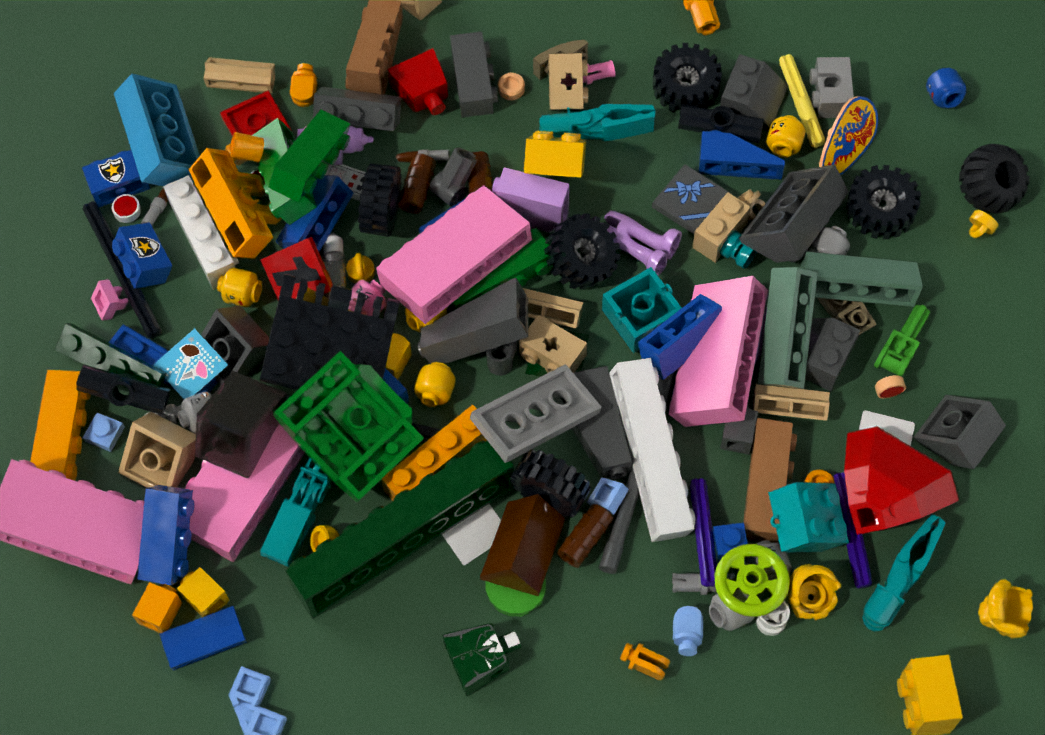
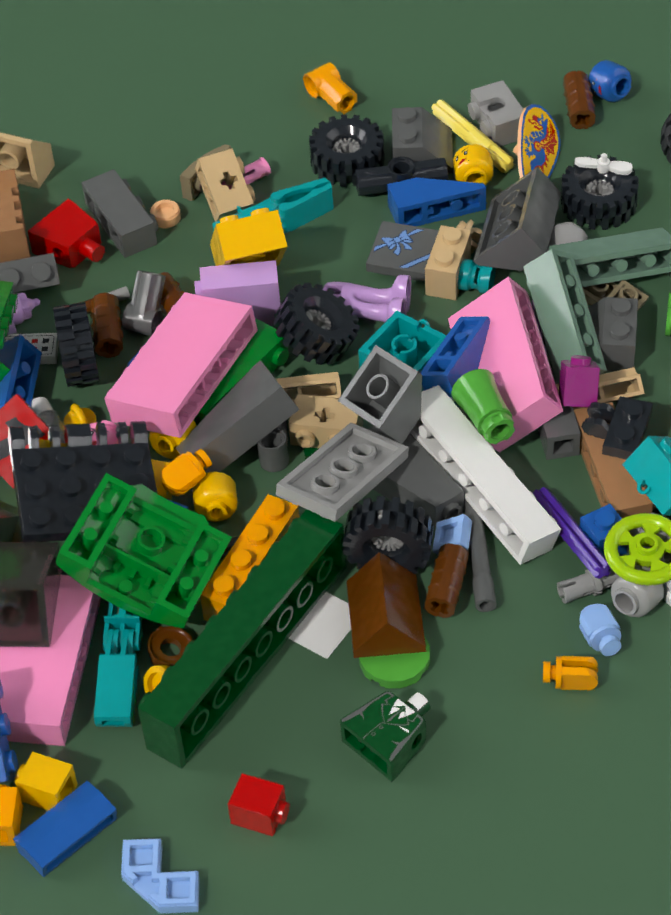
camera: 20 degrees left, 15 degrees down
none -> reddish brown piece [148,626,192,666]
none -> light orange arm [162,449,212,496]
none -> red brick [228,773,290,837]
none -> dark grey slope [338,345,422,444]
none -> bright green plant [451,369,515,444]
none -> magenta brick [559,355,600,407]
none -> reddish brown axle [563,71,596,129]
none -> white piece [575,153,633,175]
none -> black hinge [581,396,653,460]

